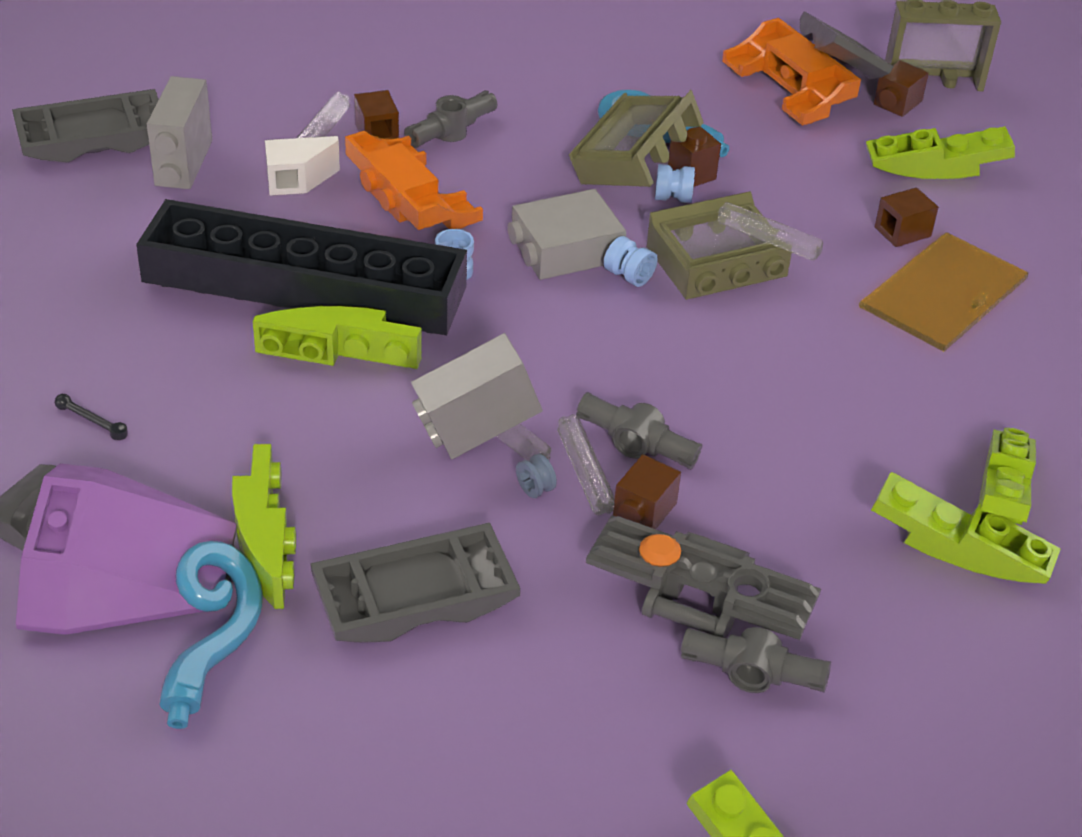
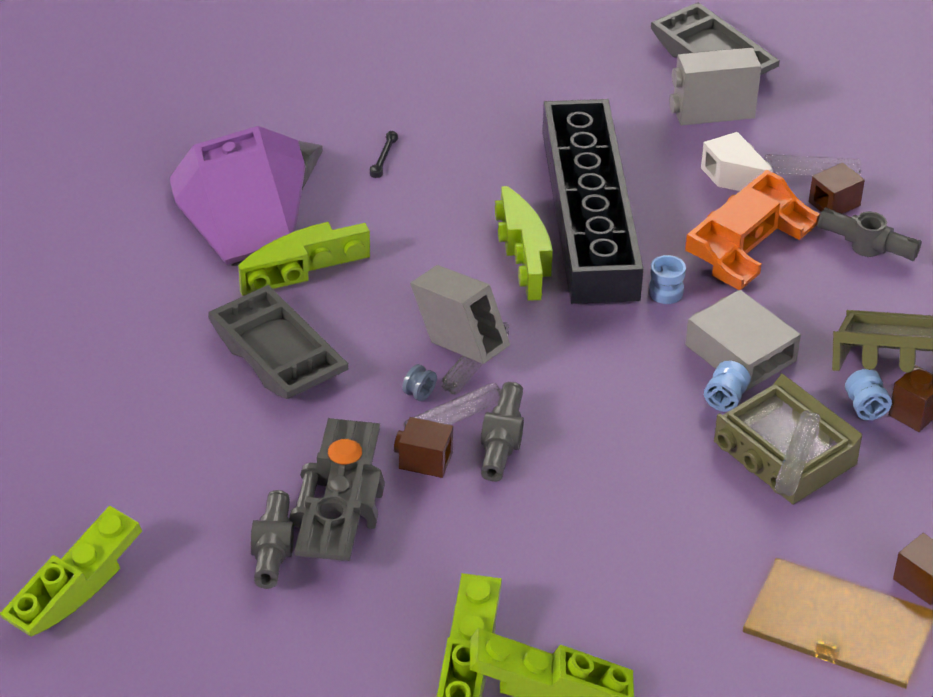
camera: 75 degrees right, 0 degrees up
dark azure plant [159,541,263,729] -> none

